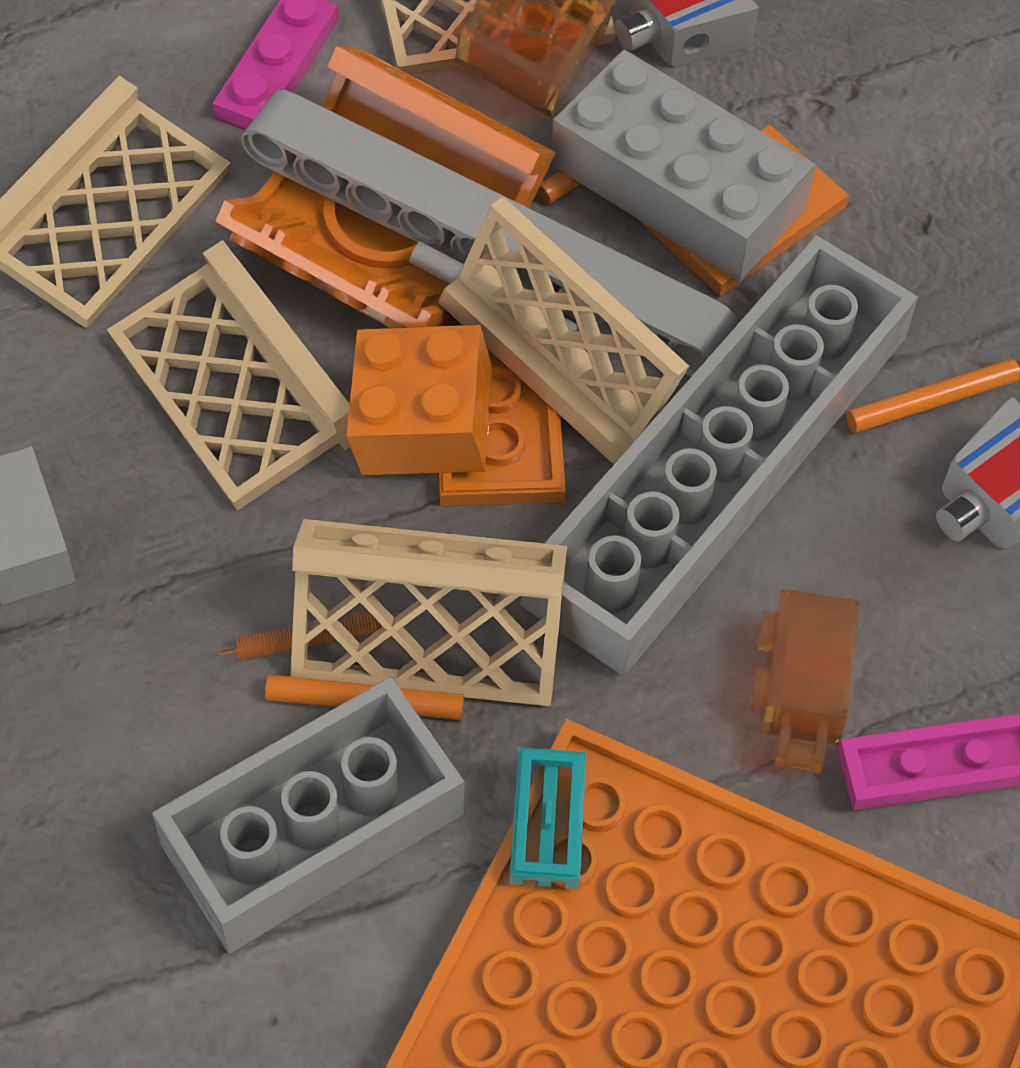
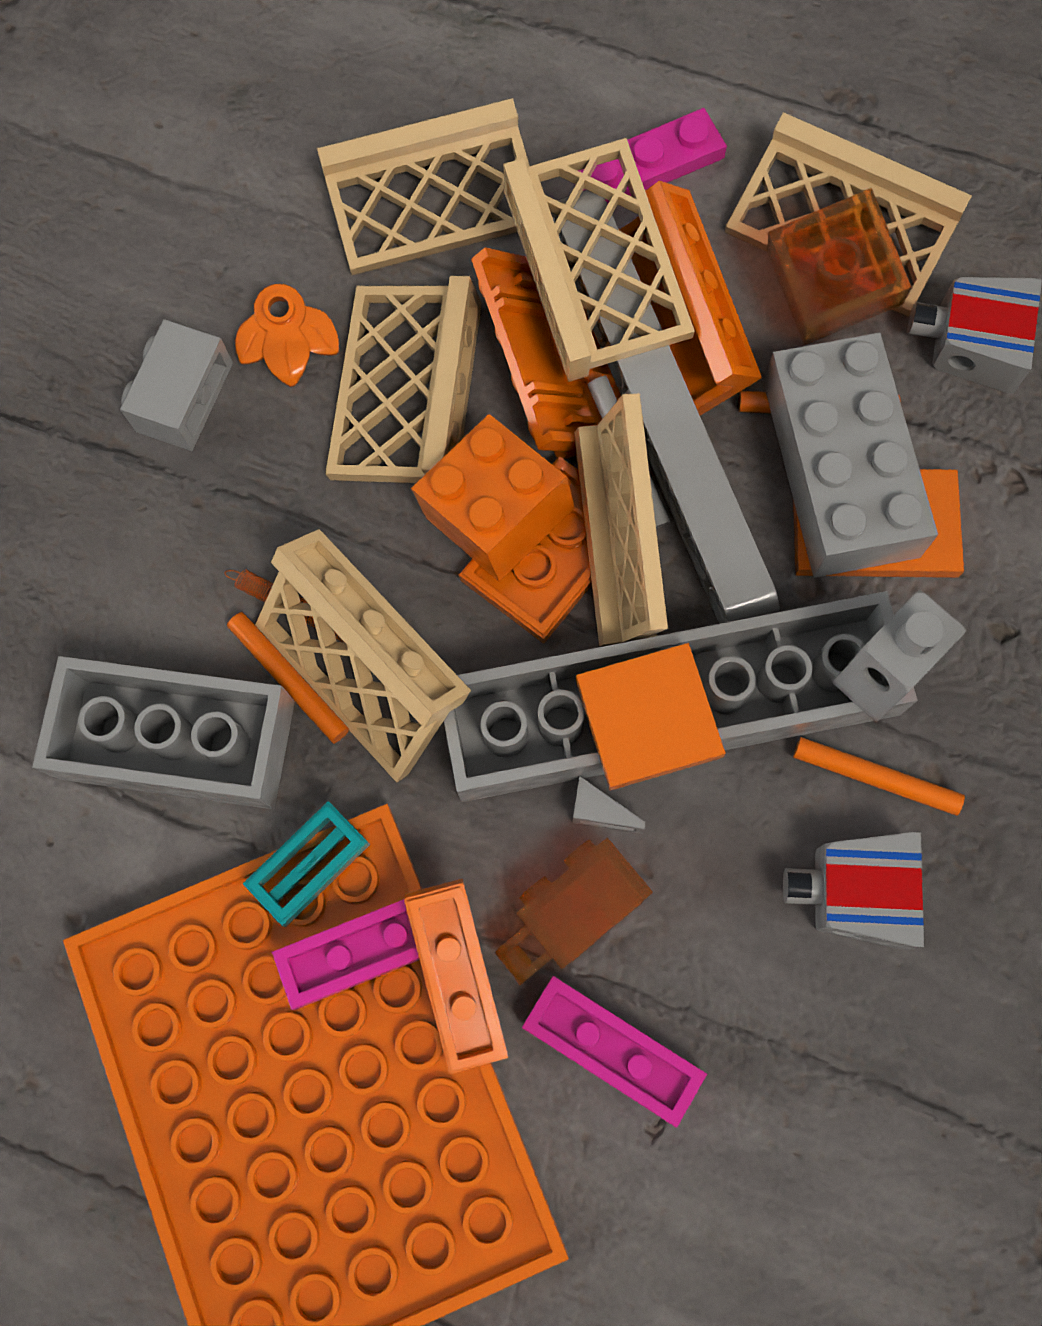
camera: 50 degrees right, 15 degrees up
none -> orange plate [235,284,339,387]
none -> dark pink plate [272,899,420,1010]
none -> orange tile [404,878,508,1074]
none -> tan fence [503,138,695,382]
none -> light grey piece [573,776,645,834]
none -> orange tile [576,643,726,791]
none -> light grey torso [832,590,966,723]

